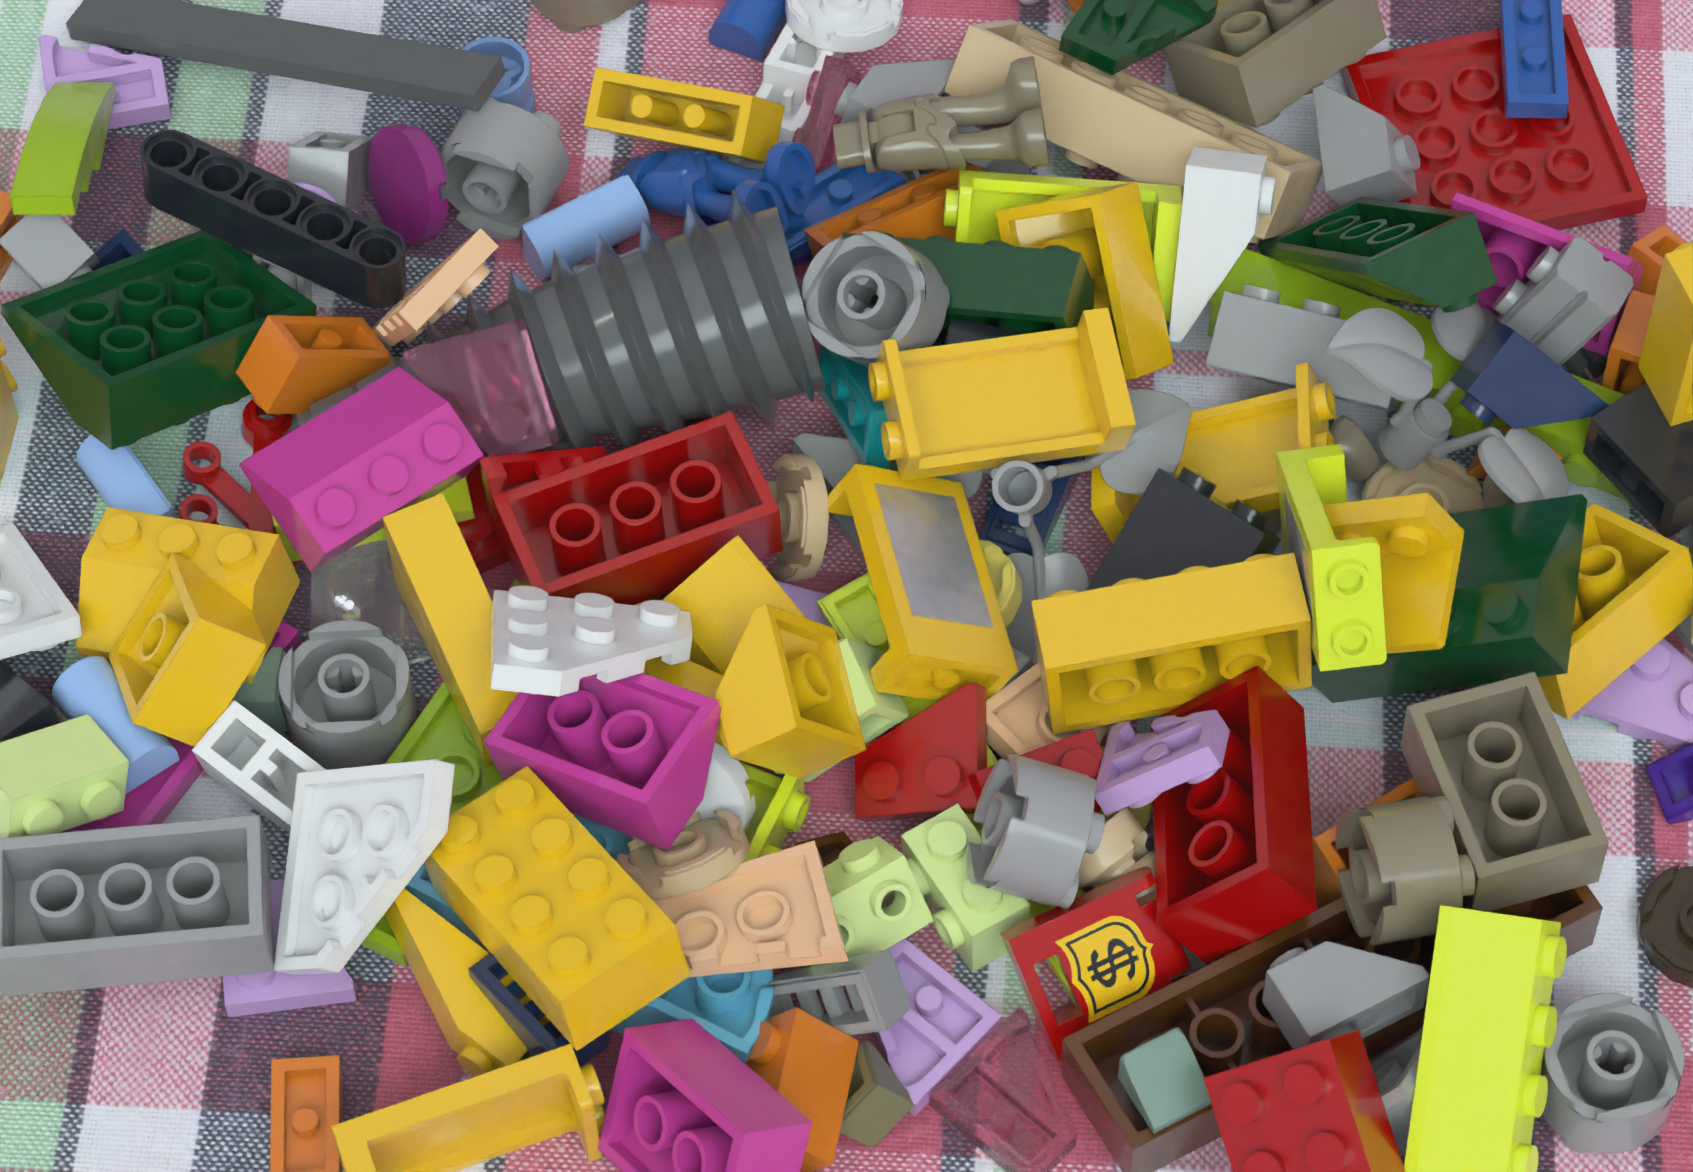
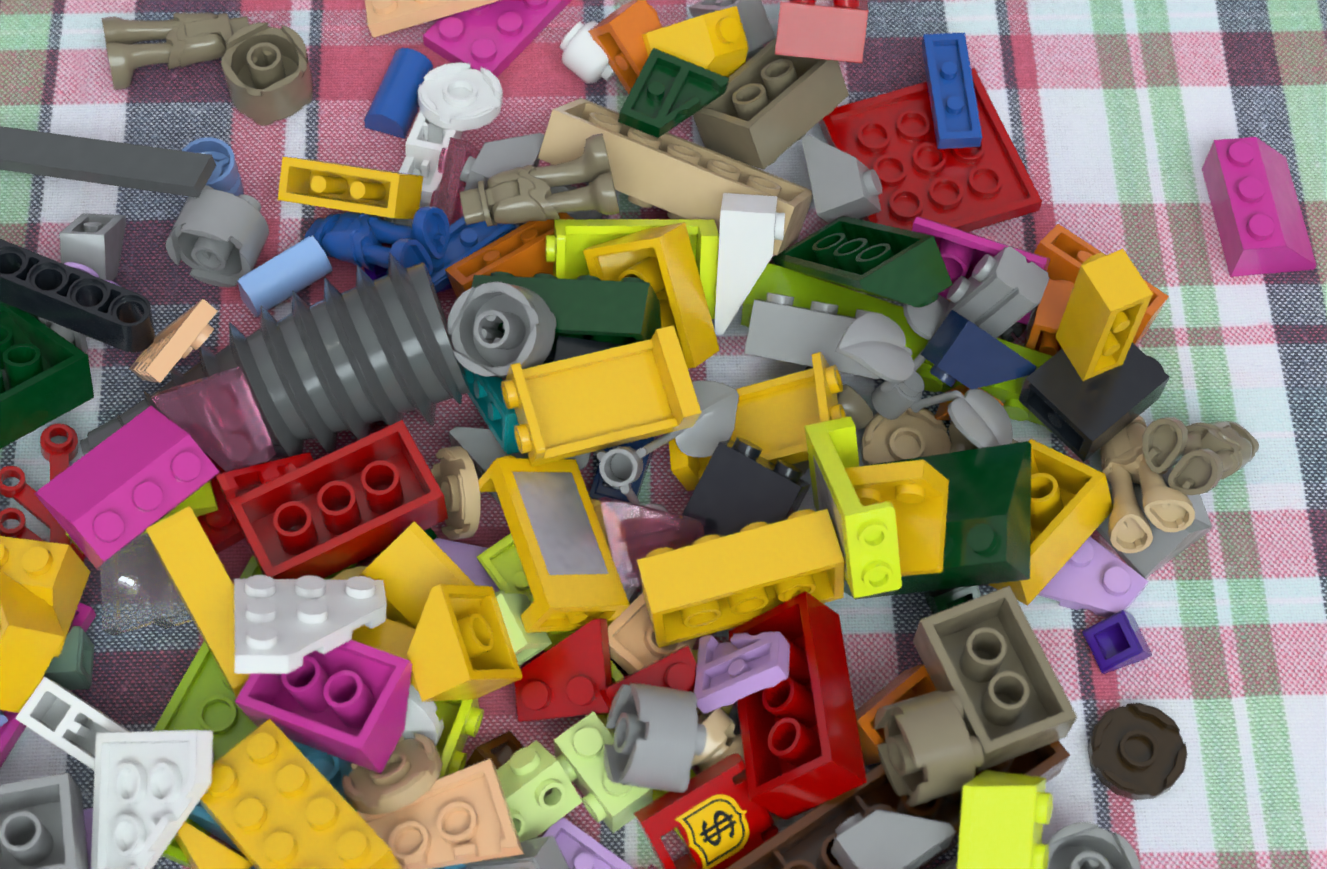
camera: 10 degrees left, 5 degrees up
orange brick [236,315,390,415] -> none
light grey brick [278,620,417,769] -> none
magenta tile [369,123,449,244] -> none
none -> clear pink wing [599,497,705,589]

